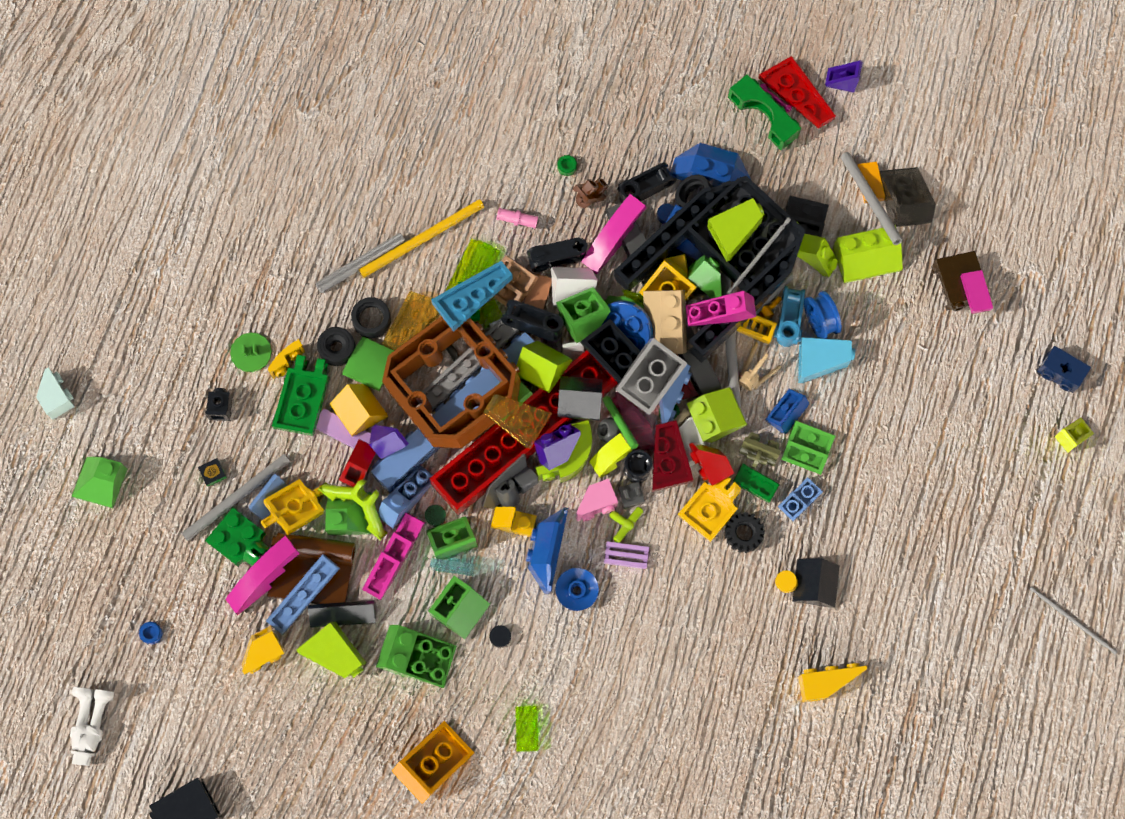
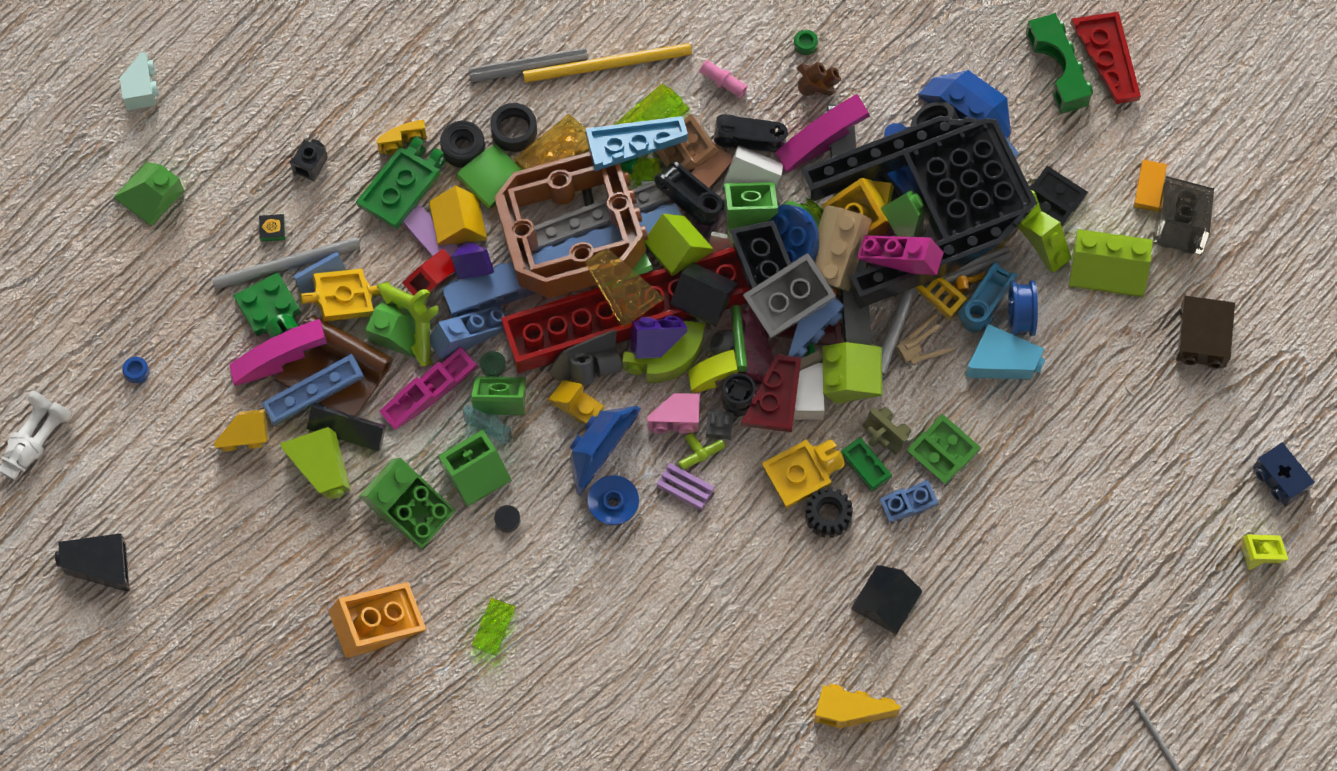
camera: 25 degrees right, 5 degrees down
bright green piece [230,333,272,372] -> none
black piece [617,162,677,203] -> none
red slope [689,442,734,486] -> none
lime slope [707,198,764,262] -> none
light grey piece [727,218,791,294] -> none
dark pink hinge [760,84,792,112] -> none
blue slope [765,388,809,435] -> none
yellow tile [775,570,798,593] -> none
dark purple slope [825,60,863,93] -> none
light grey piece [841,152,903,245] -> none
dark pink tile [960,270,993,314] -> none

